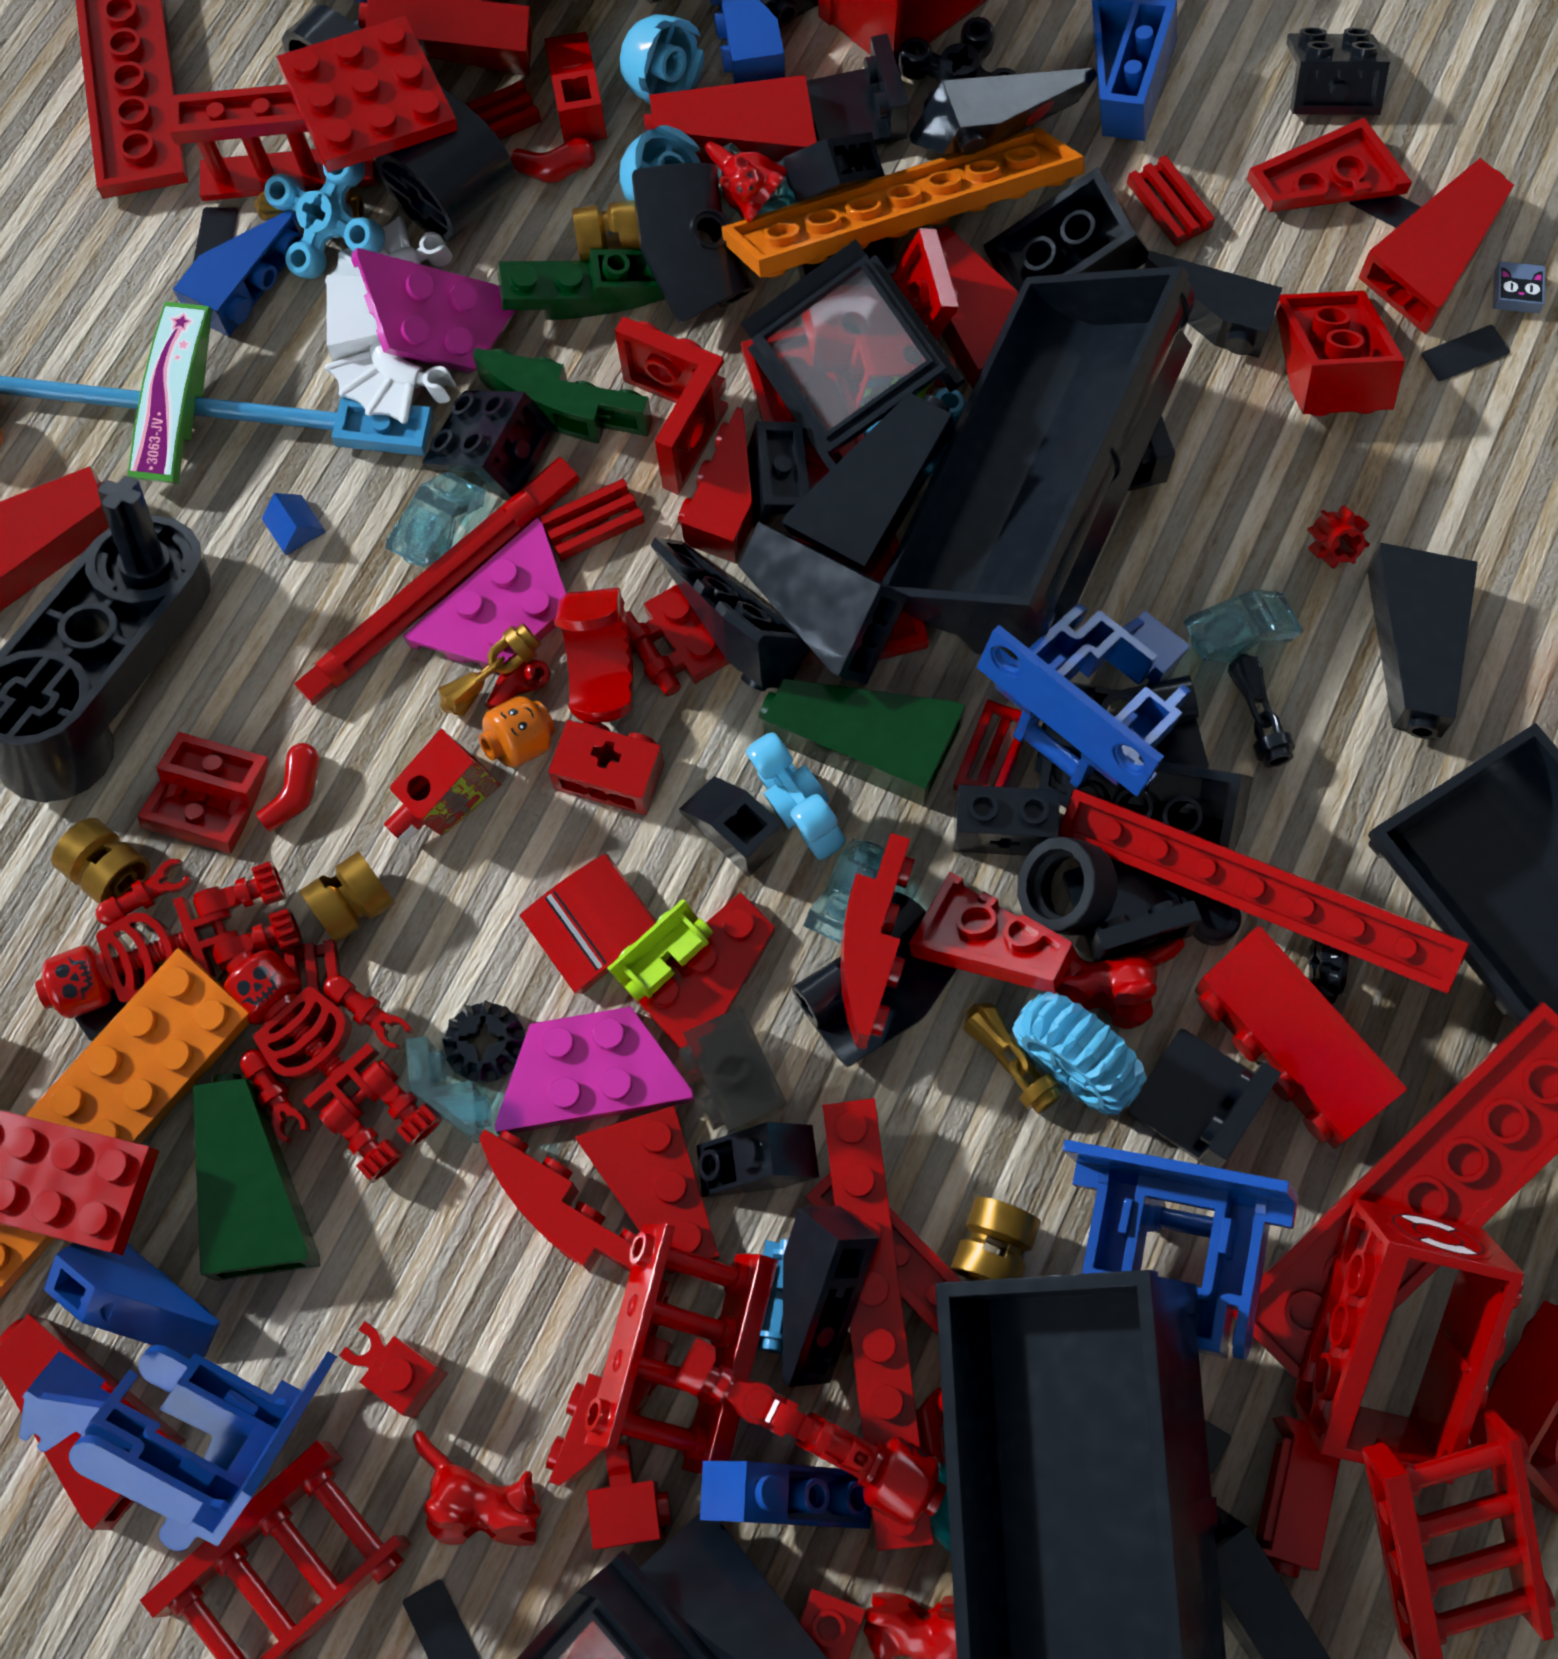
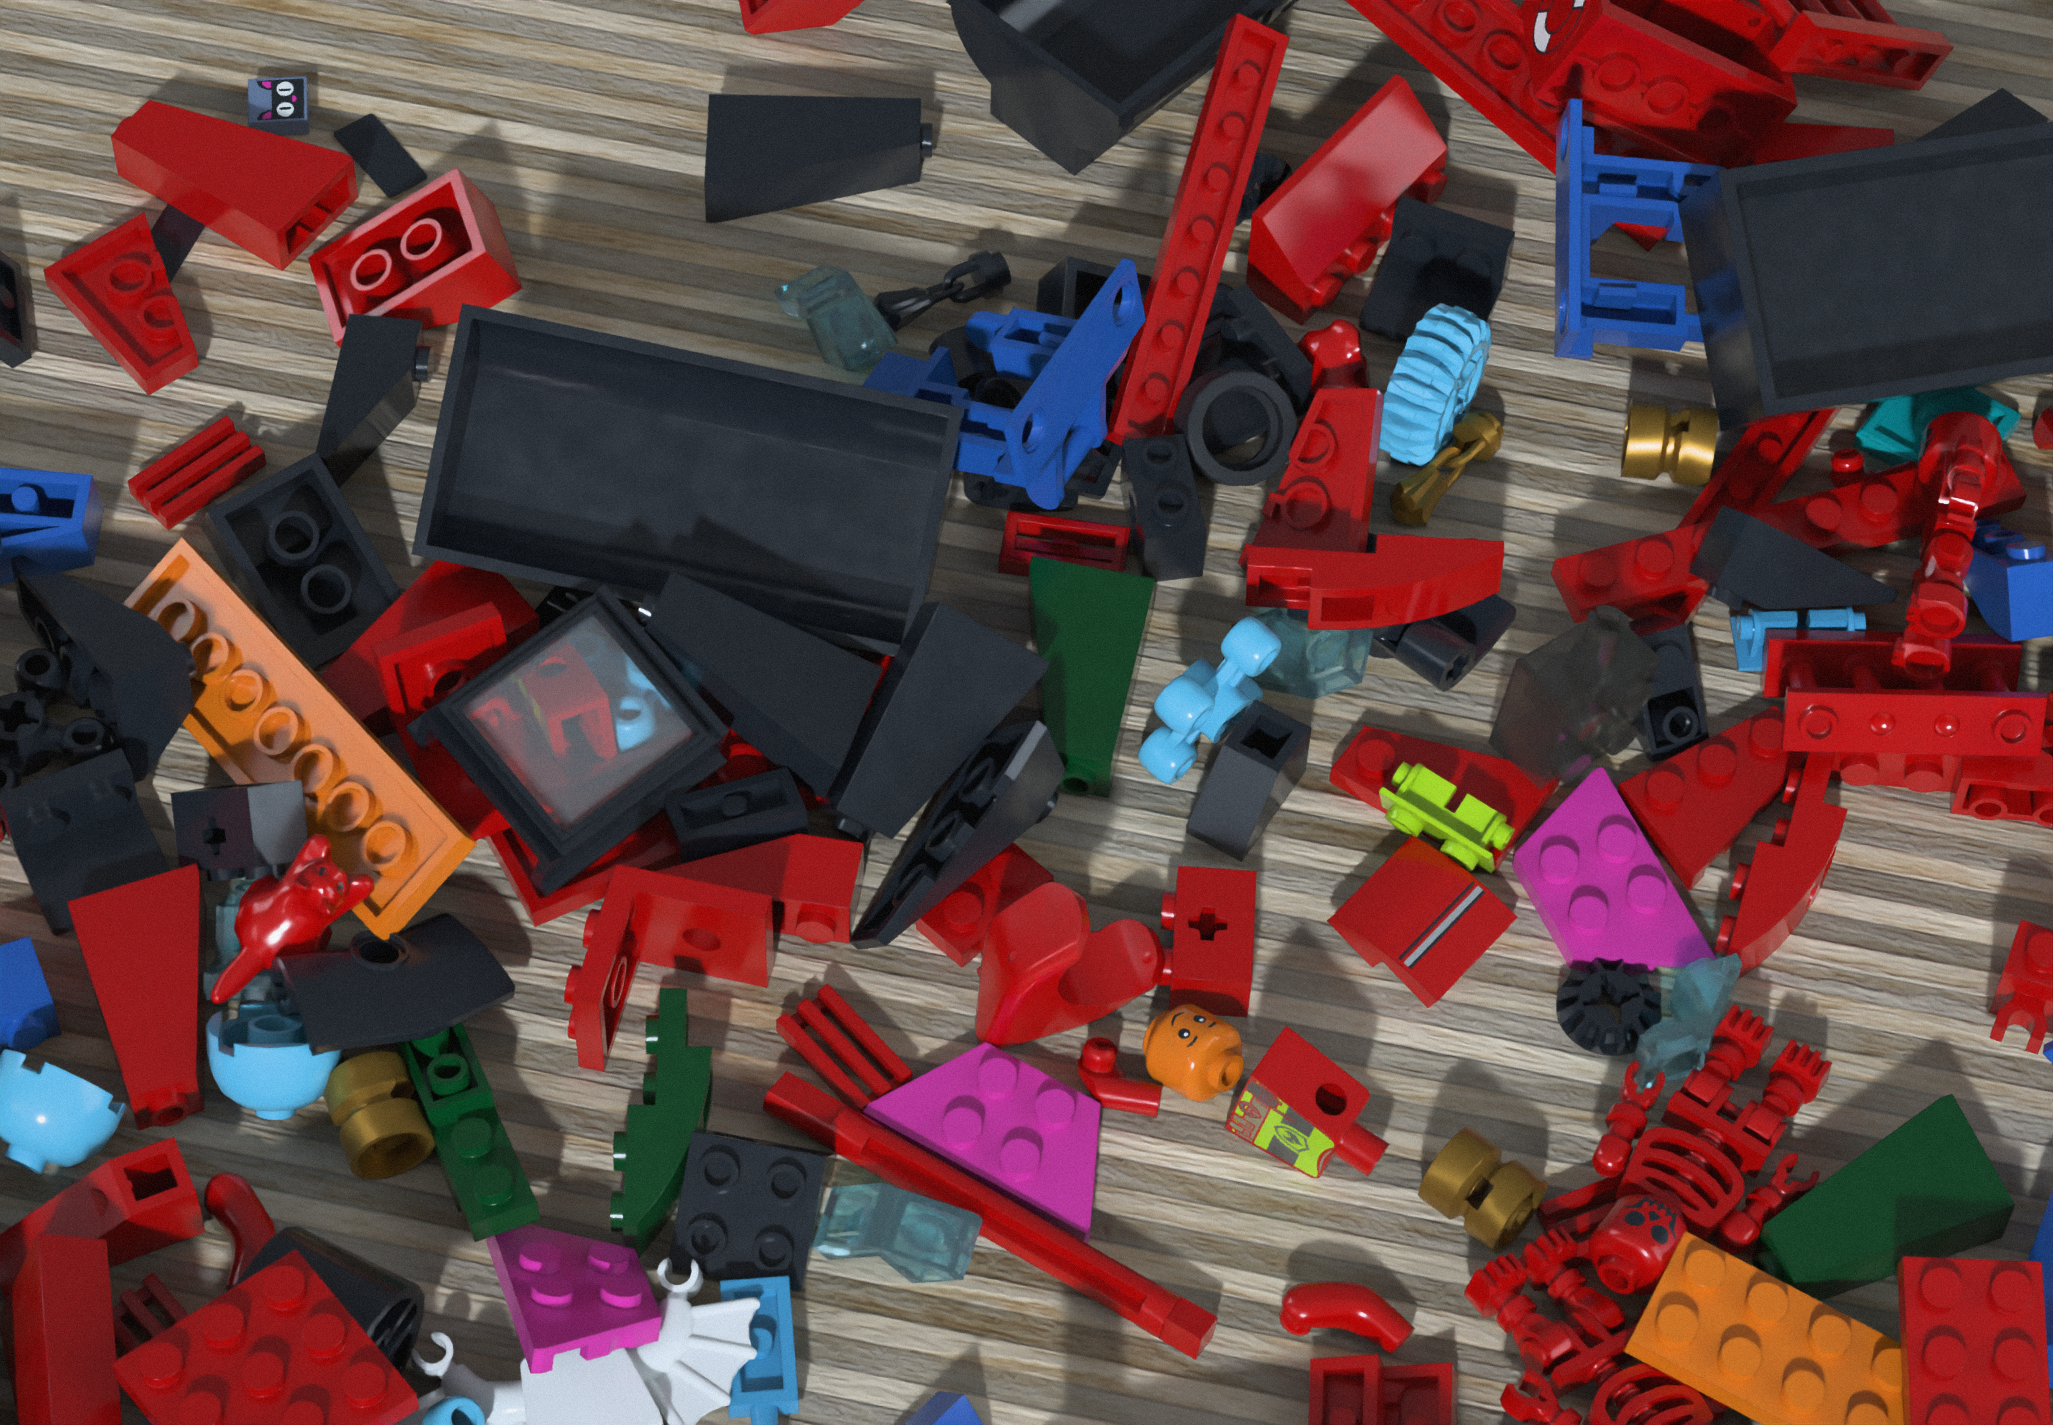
camera: 110 degrees left, 15 degrees down
pearl gold piece [438,623,541,716] -> none
red gear [1307,505,1370,569] -> none

